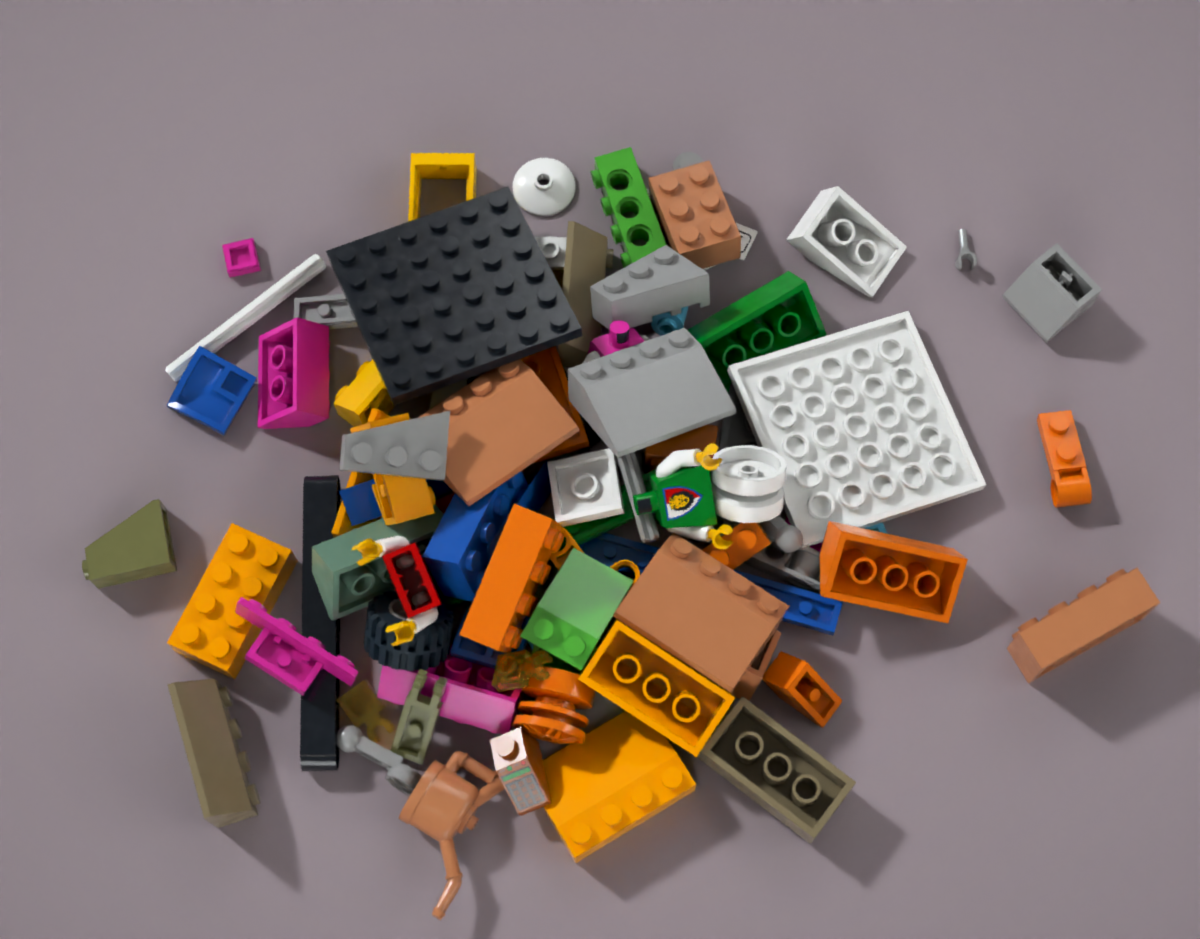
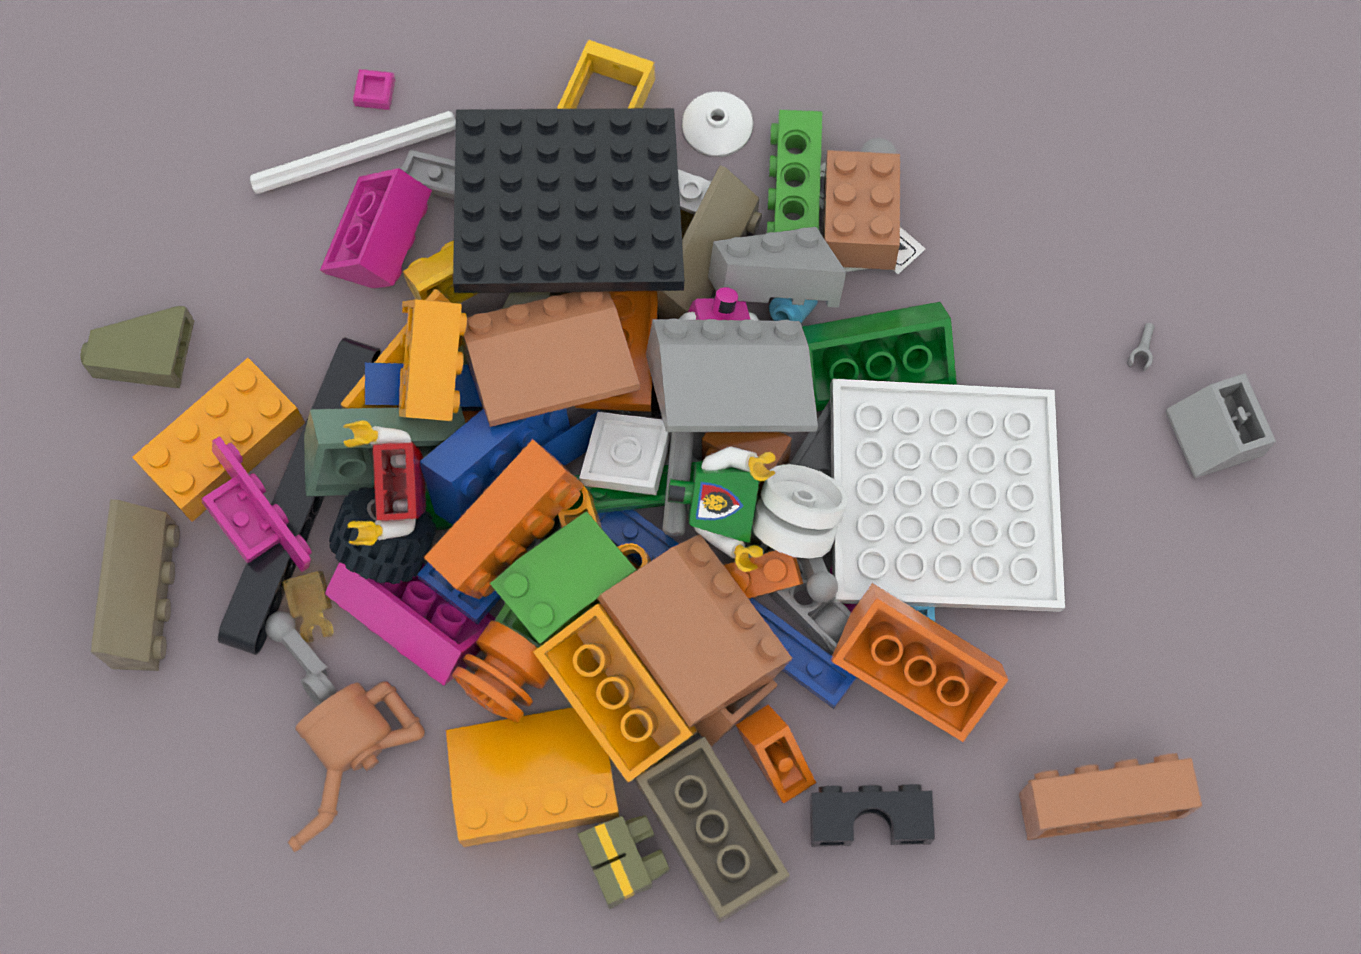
camera: 20 degrees right, 0 degrees up
blue plate [167,346,257,435] -> none
light grey wing [339,411,450,481] -> none
olive hinge [390,669,448,765] -> none
slope [490,727,552,816] -> none
clear yellow plate [492,650,553,692] -> none
white slope [786,186,907,297] -> none
orange plate [1037,410,1092,508] -> none
none -> olive hips [578,815,670,909]
none -> black arch [810,784,935,847]

